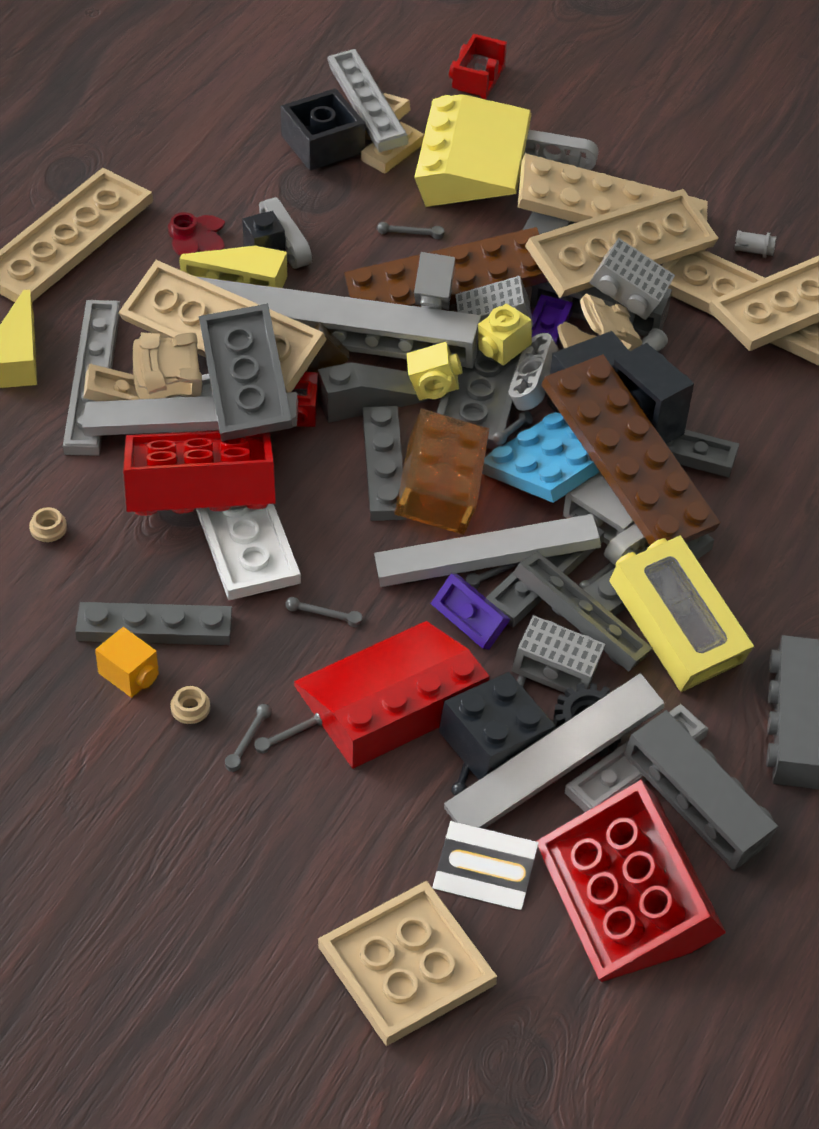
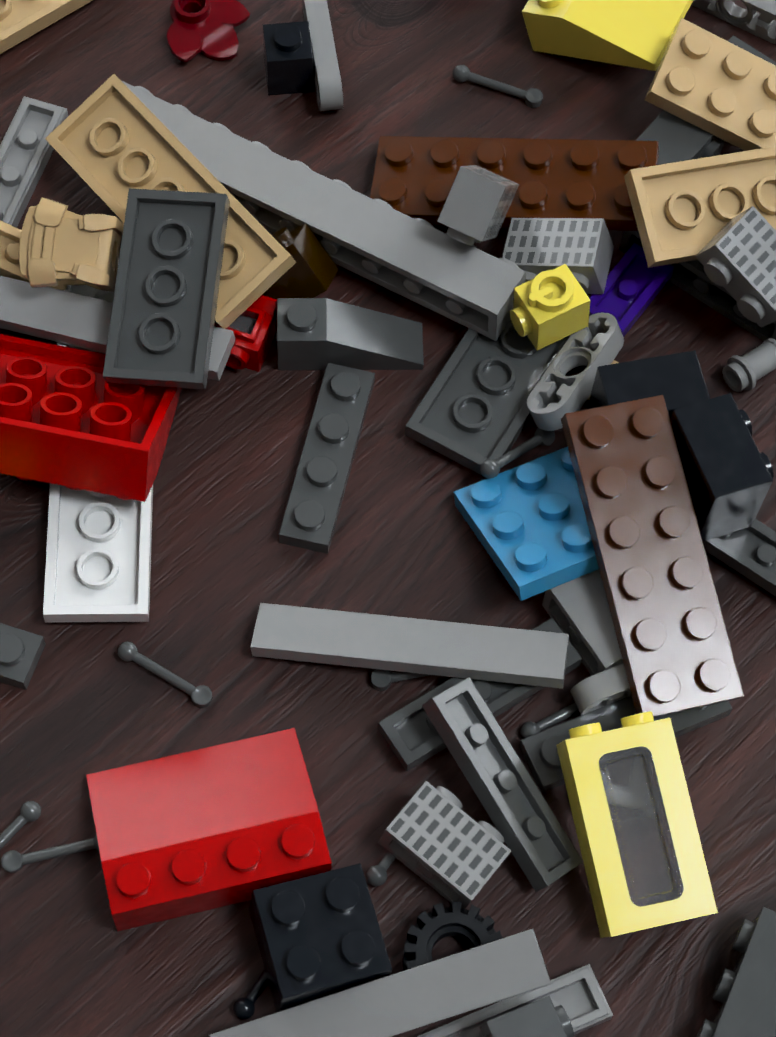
camera: 15 degrees right, 15 degrees up
light yellow slope [179,246,287,288] -> none
clear orange brick [394,408,489,535] -> none
light yellow brick [407,342,463,401] -> none
dark purple plate [430,573,510,650] -> none
tan piece [557,294,642,351] -> none

